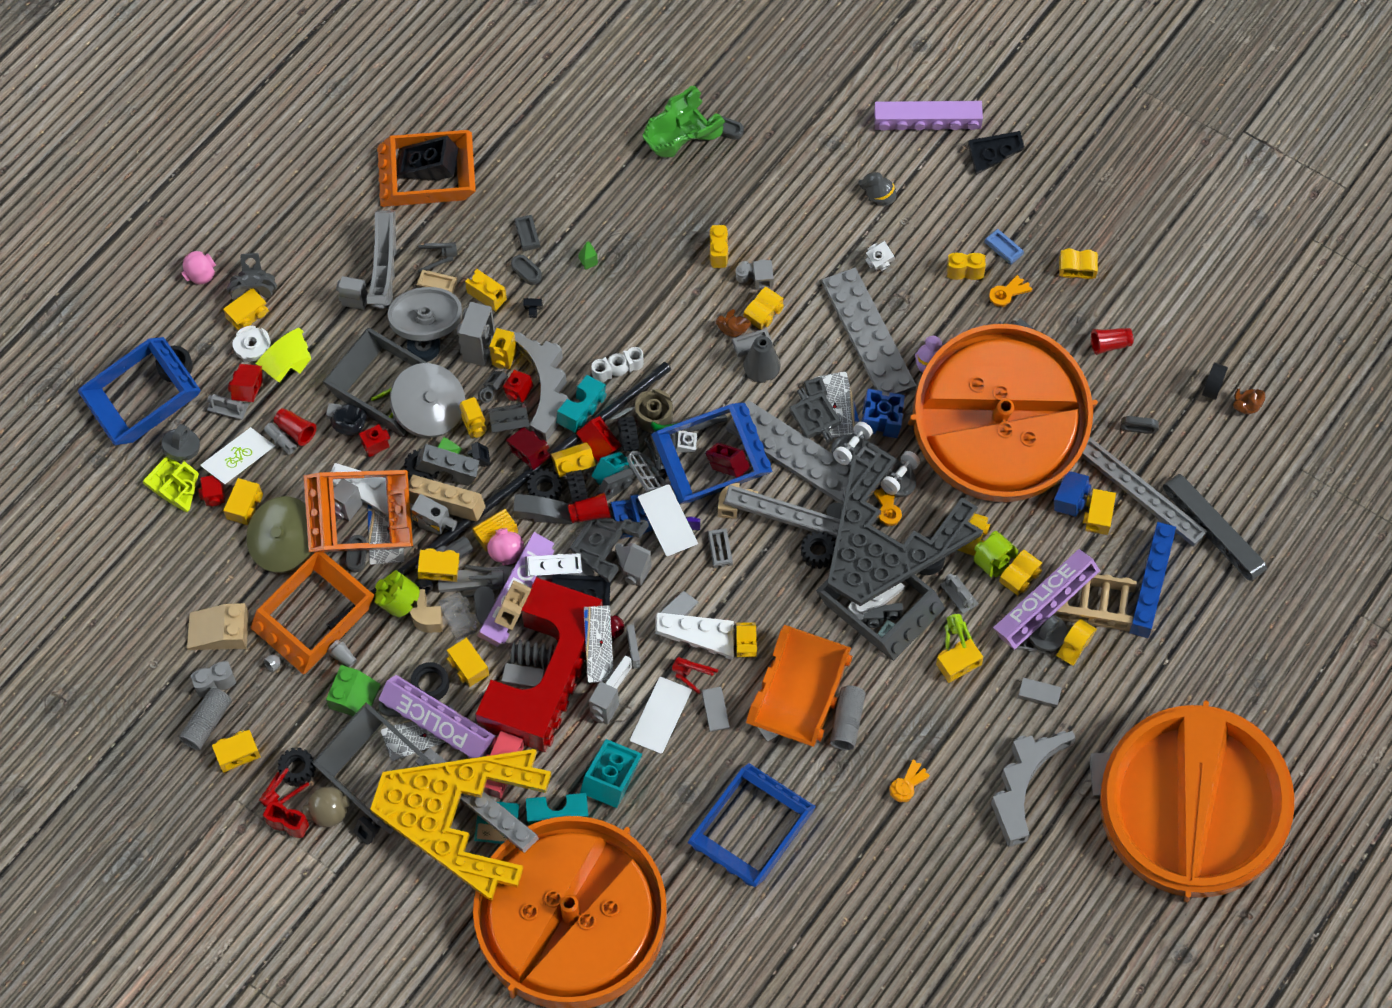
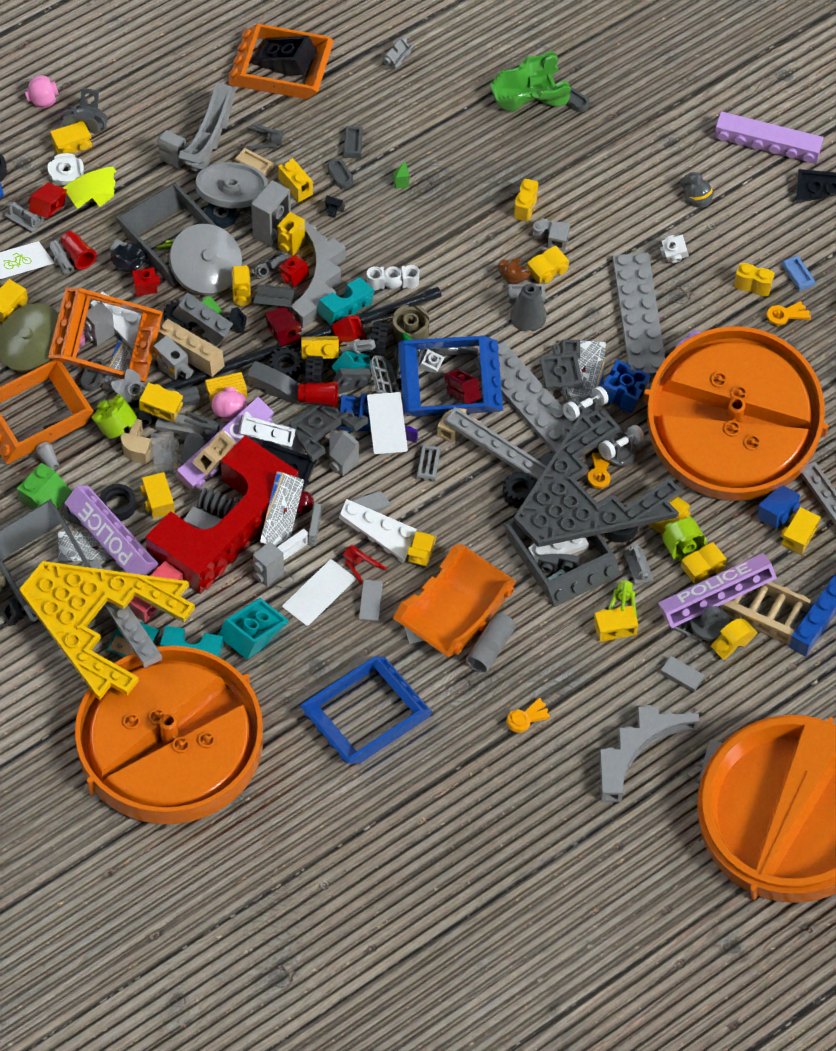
camera: 15 degrees right, 5 degrees down
none -> light grey plate [111,369,145,403]
none -> light grey axle [340,339,376,354]
none -> light grey hinge [383,37,415,70]

